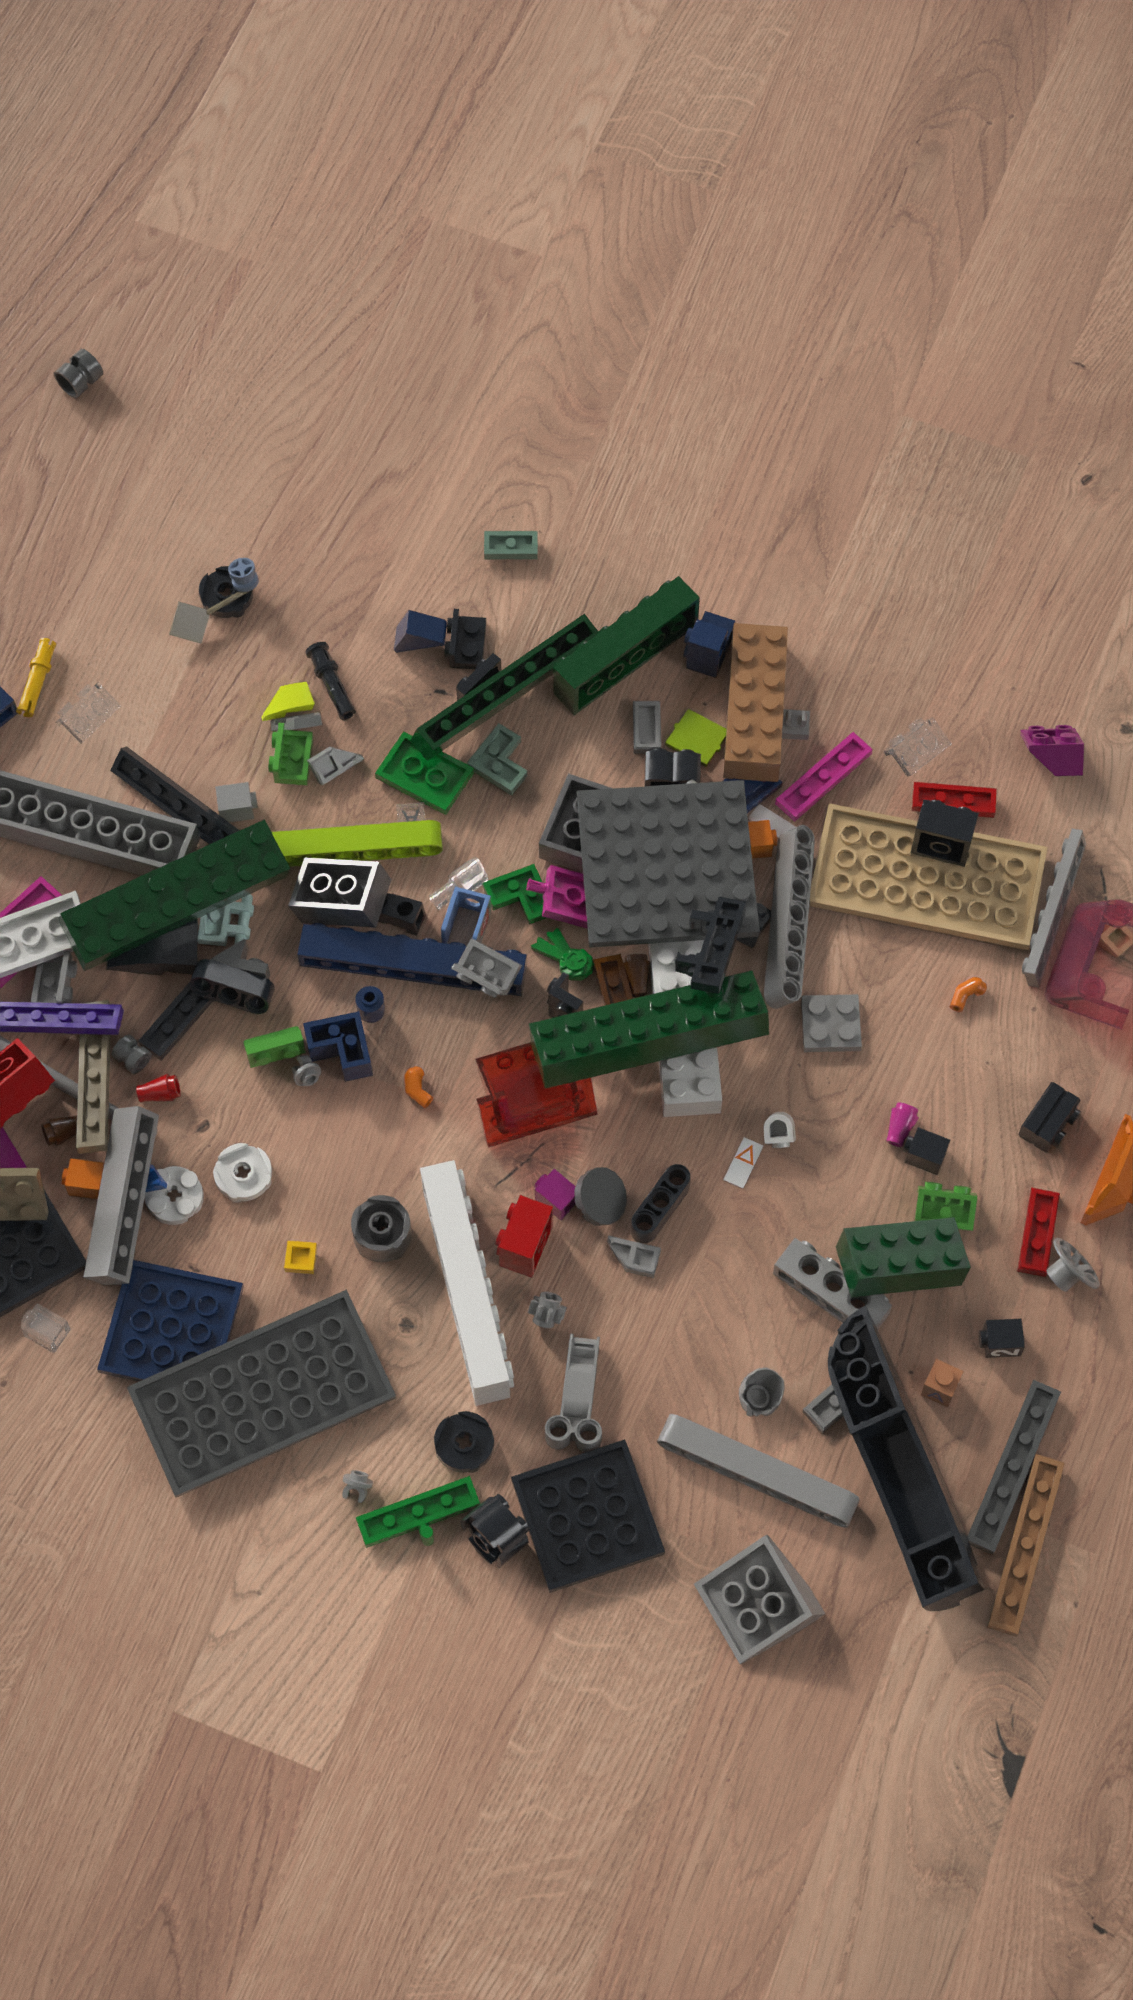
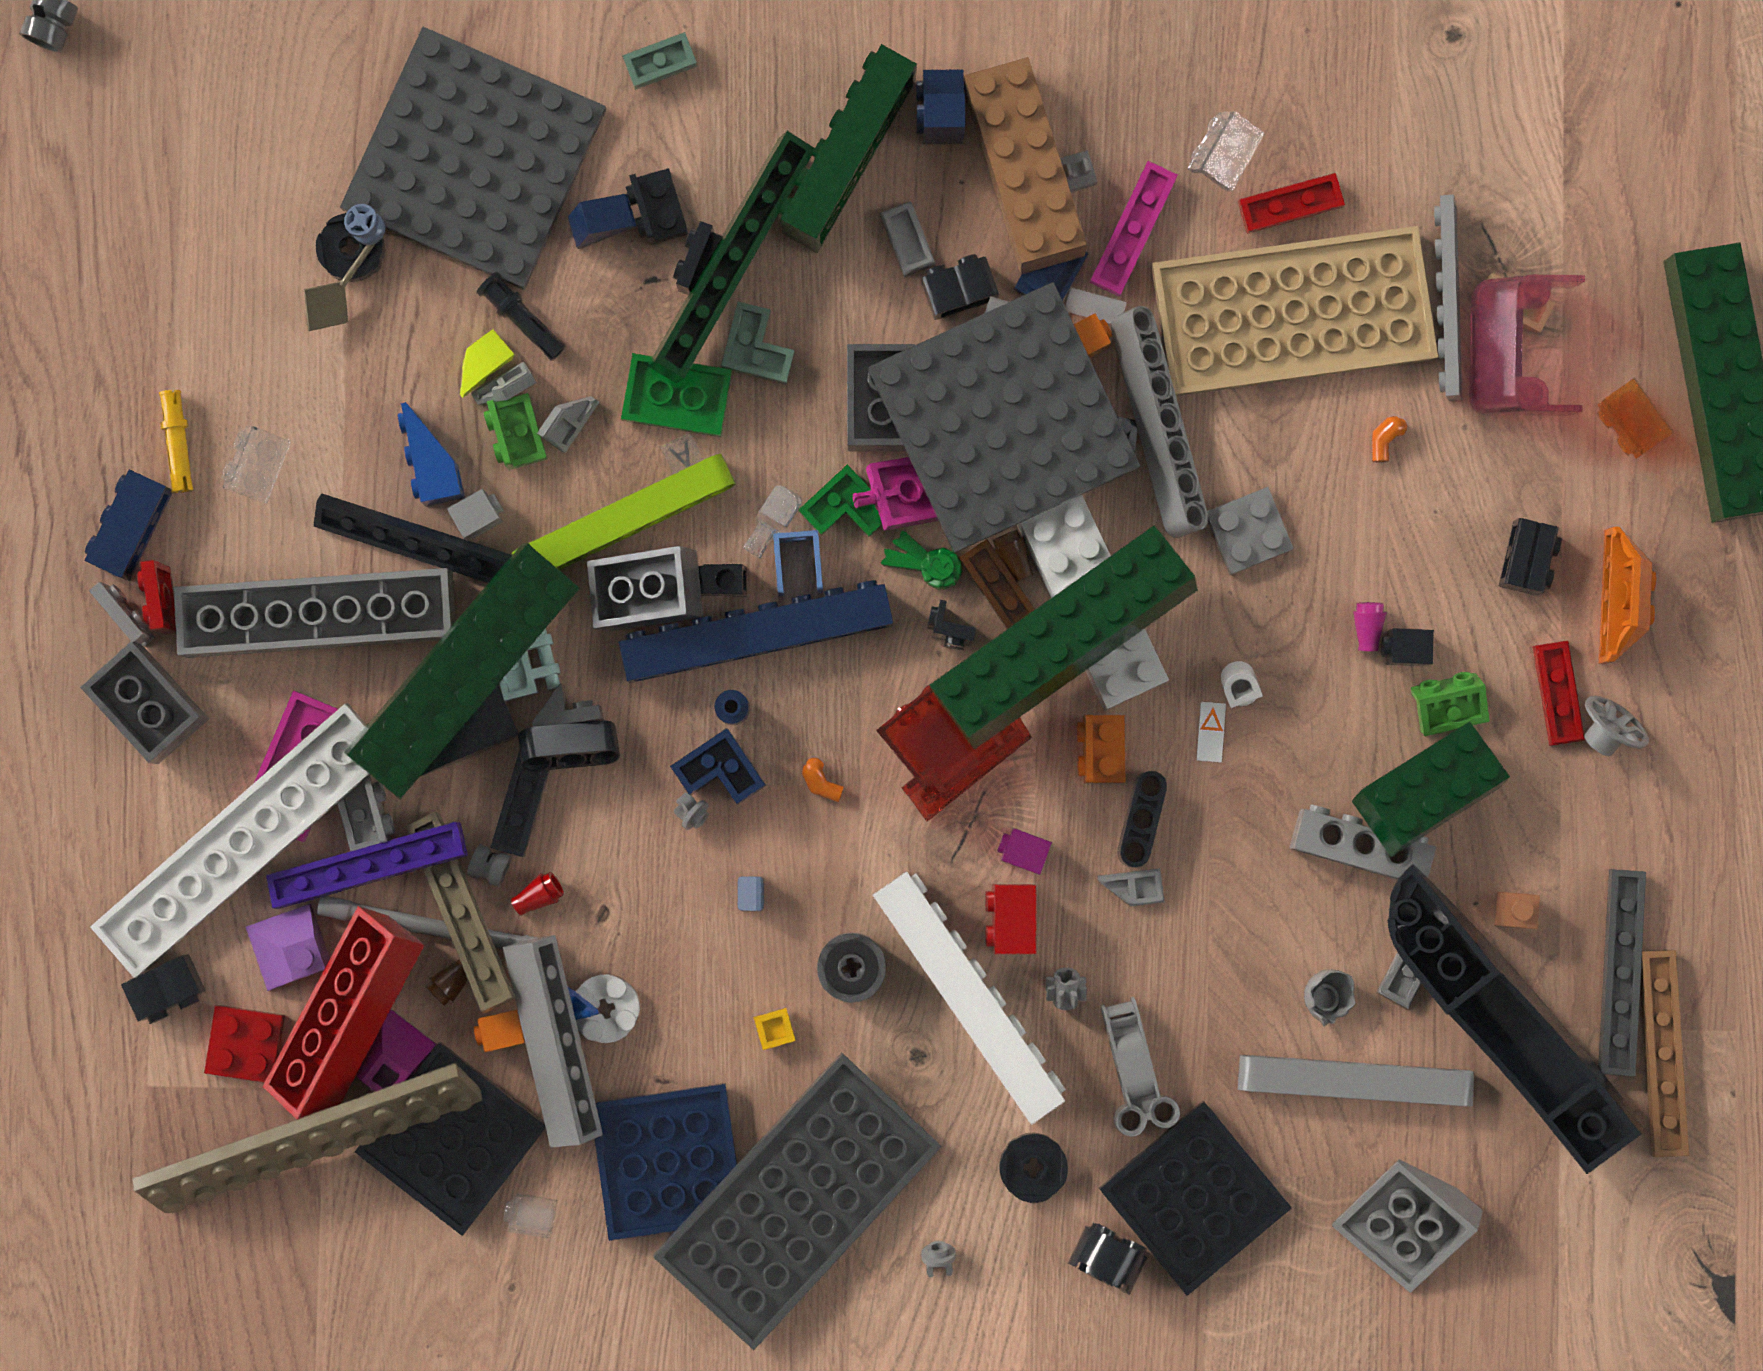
camera: 25 degrees left, 20 degrees up
white plate [213,1143,272,1202] -> none
bright green bracket [244,1026,306,1068] -> none
green plate [356,1476,480,1548] -> none
light grey bracket [452,938,522,998] -> none
dark grey tile [575,1167,627,1226] -> none
lime piece [665,709,726,767] -> none
black hinge [675,897,747,994] -> none
black brick [911,799,979,867] -> none
black brick [979,1318,1025,1358] -> none
magenta slope [1020,725,1084,776] -> none
none -> dark grey plate [340,26,607,290]
none -> blue slope [398,402,465,506]
none -> sand blue slope [738,876,764,911]
none -> orange bracket [1077,714,1126,783]

